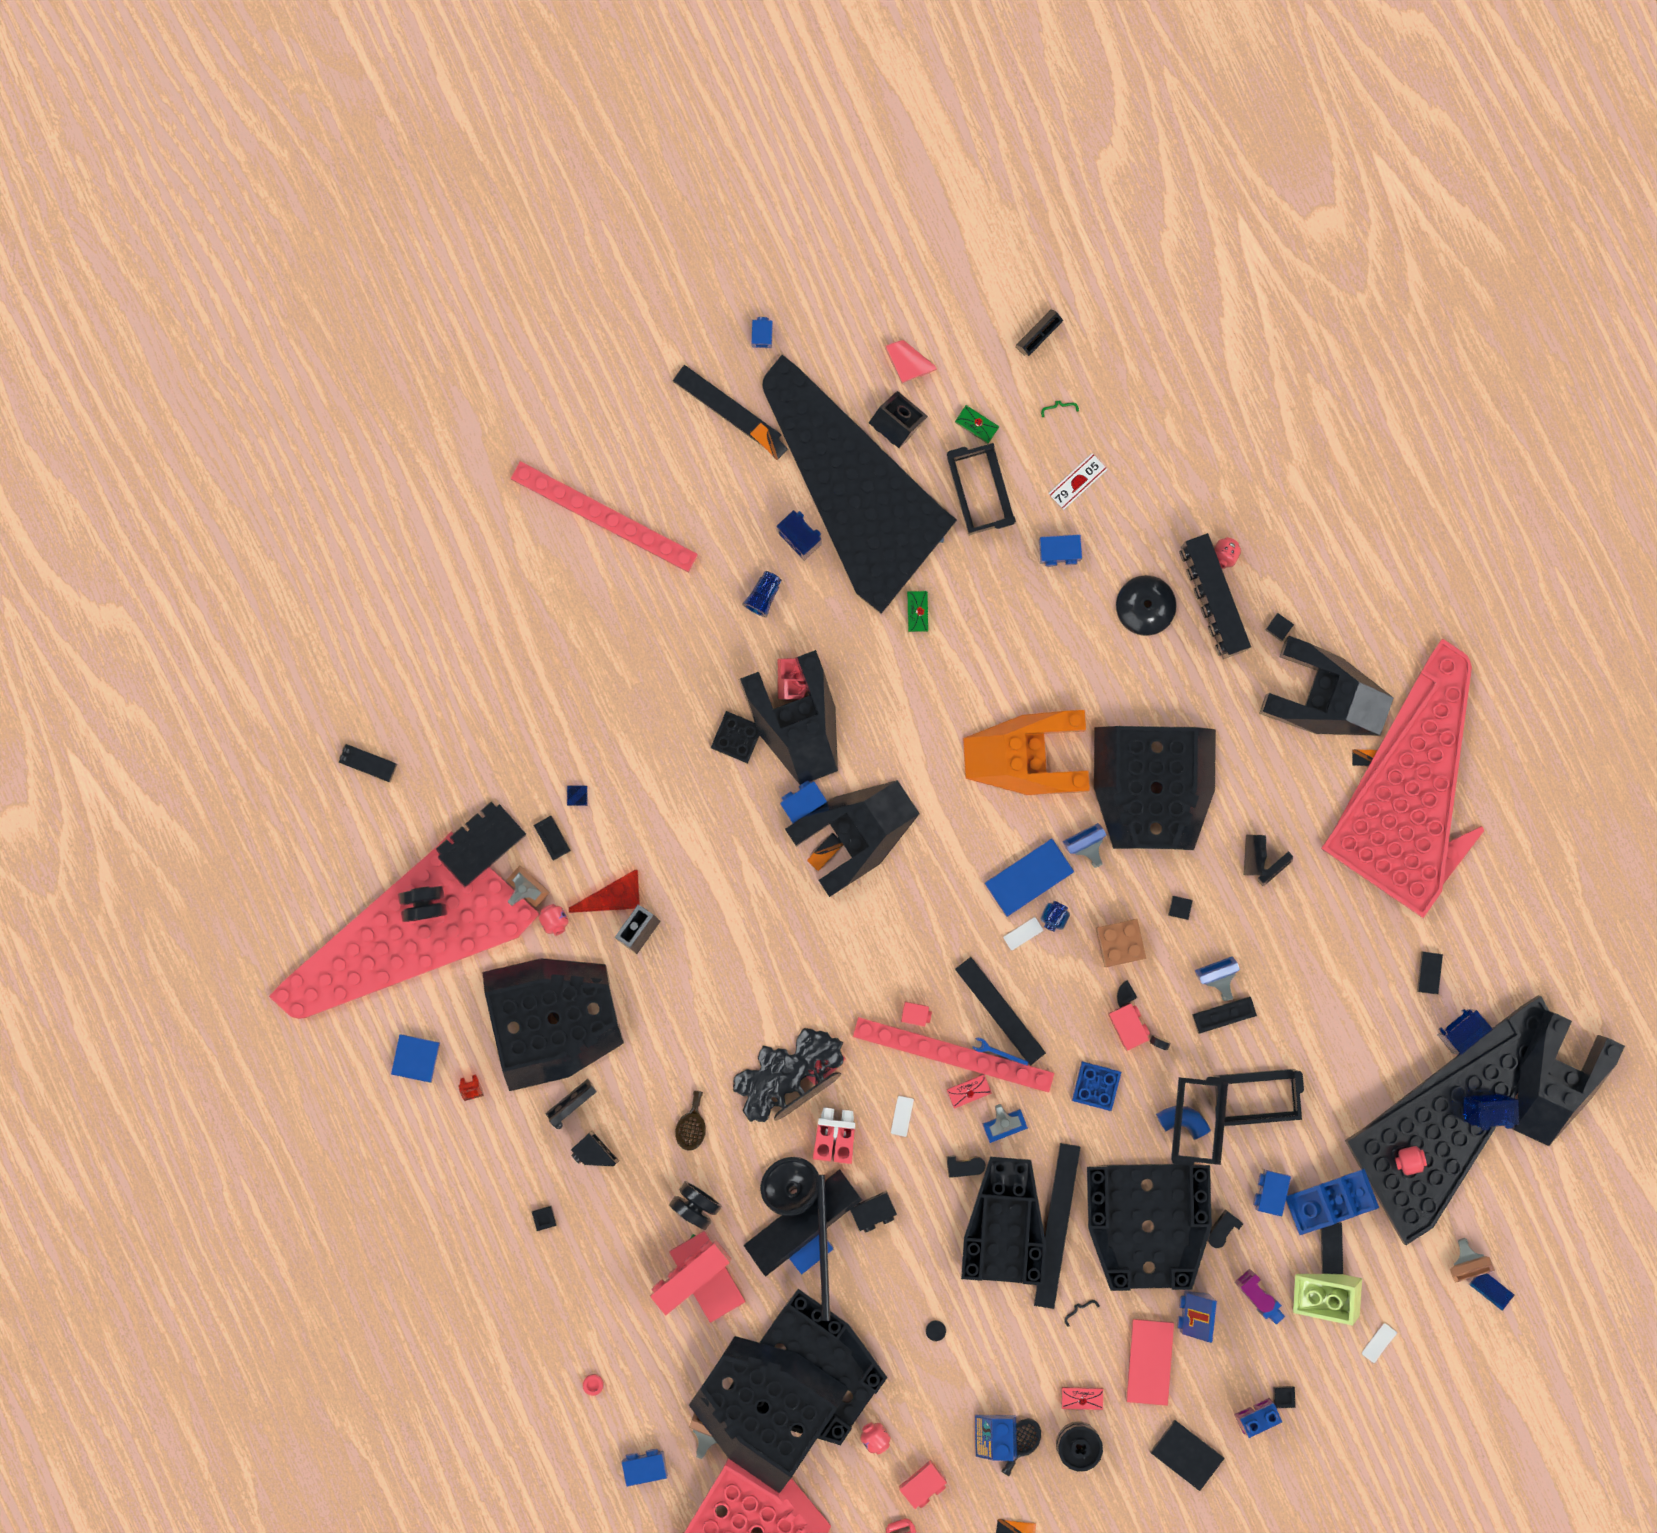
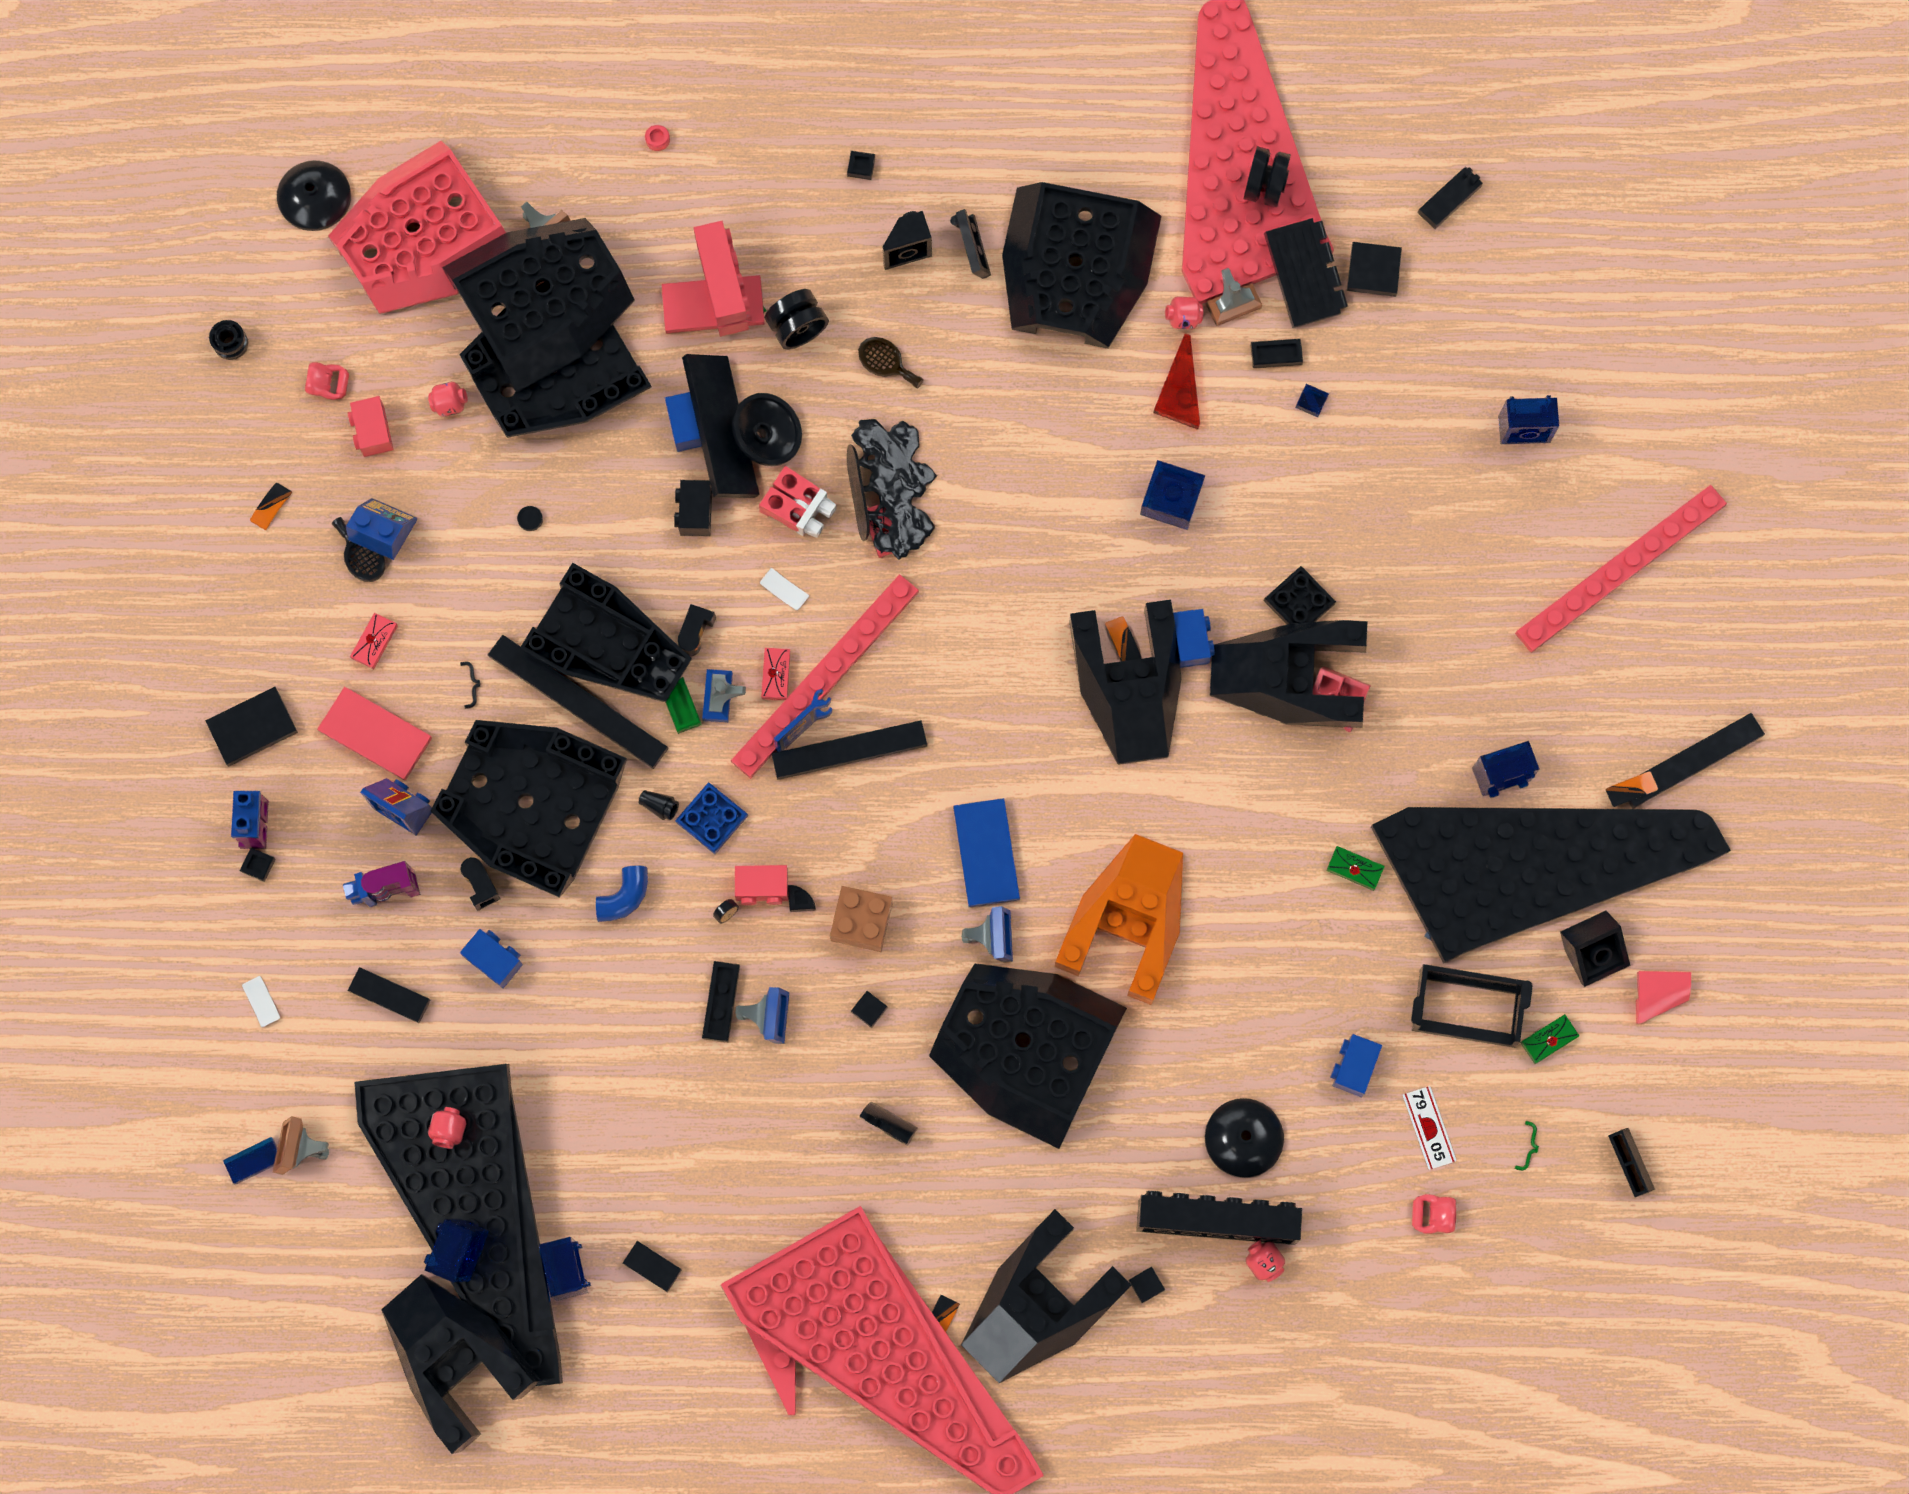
camera: 115 degrees right, 10 degrees down
blue tile [391,1034,440,1083] -> none
clear red tile [458,1074,484,1101] -> none
black brick [614,904,661,954] -> none
blue brick [622,1449,668,1487] -> none
clear blue plant [742,571,782,618] -> none
blue brick [751,317,773,348] -> none
black piece [817,1175,830,1321] -> none
coral brick [901,1002,932,1027] -> none
white sticker [1003,917,1043,950] -> none
clear blue head [1040,901,1070,932] -> none
black wheel [1056,1422,1103,1472] -> none
black piece [1171,1077,1229,1166] -> none
black piece [1213,1069,1304,1126] -> none
black tile [1258,851,1293,886] -> none
blue slope [1286,1169,1379,1235] -> none
yellowish green slope [1293,1274,1362,1326] -> none
none -> black cone [638,790,679,820]
none -> green tile [666,677,702,734]
none -> clear blue container [1140,460,1205,530]
none -> black tile [1347,242,1402,297]
none -> coral piece [1412,1194,1457,1234]
none -> clear blue container [1498,395,1559,444]

